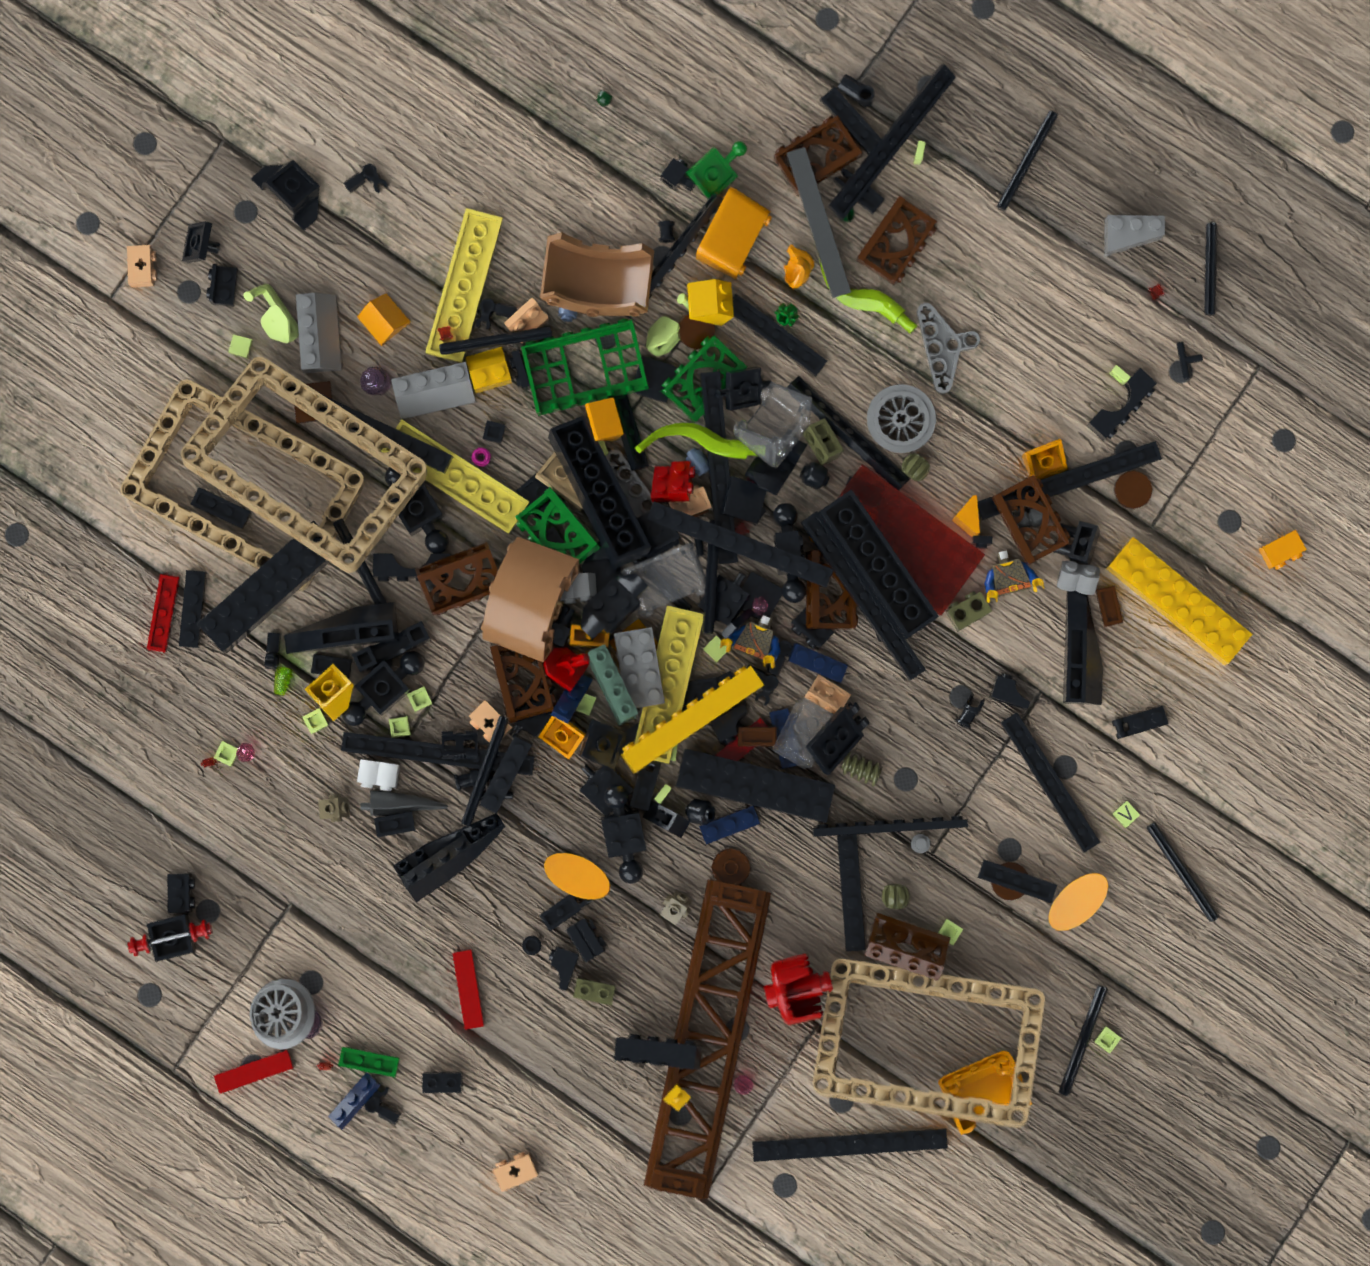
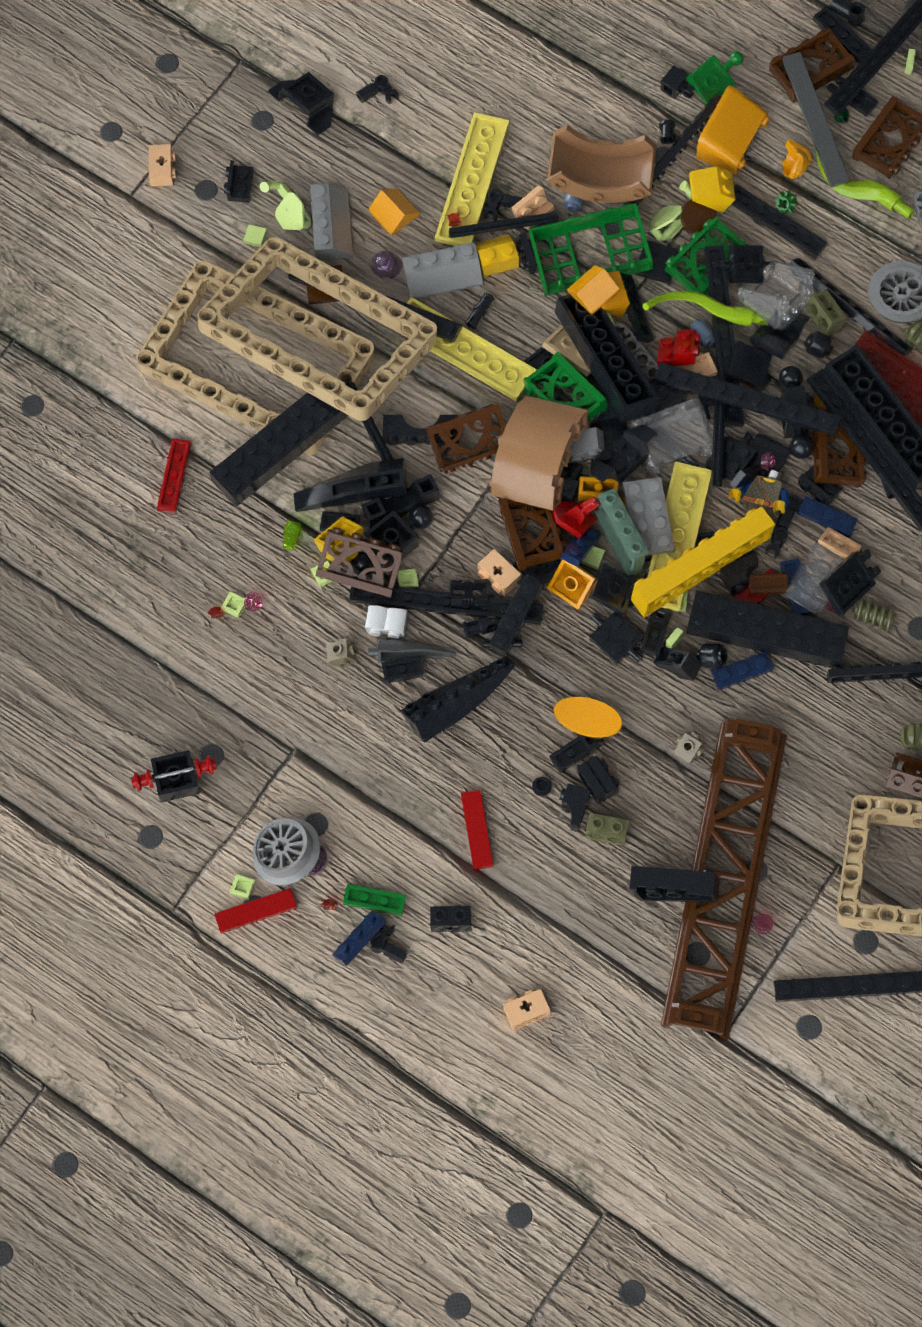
camera: 10 degrees right, 15 degrees down
black bracket [167,874,195,913] -> none
black plate [179,570,206,648] -> none
black tile [182,221,220,263] -> none
black plate [191,487,251,529] -> none
black bar [265,633,281,670] -> none
black brick [385,467,449,554] -> none
yellowish green tile [407,686,433,712] -> none
black axle [461,716,509,826] -> none
dark pink plate [472,448,491,467] -> none
black plate [482,420,506,444] -> none
dark green hinge [597,90,613,107] -> none
black brick [601,784,646,884] -> none
yellow bracket [663,1083,691,1111] -> none
yellowish green tile [703,636,727,663] -> none
reddish brown tile [712,849,750,886] -> none
red piece [764,954,834,1025] -> none
black plate [837,834,865,952] -> none
none -> yellowish green tile [230,874,256,900]
none -> reddish brown fence [315,527,404,597]
none -> black pin [465,292,495,329]
none -> light orange slope [567,265,620,315]

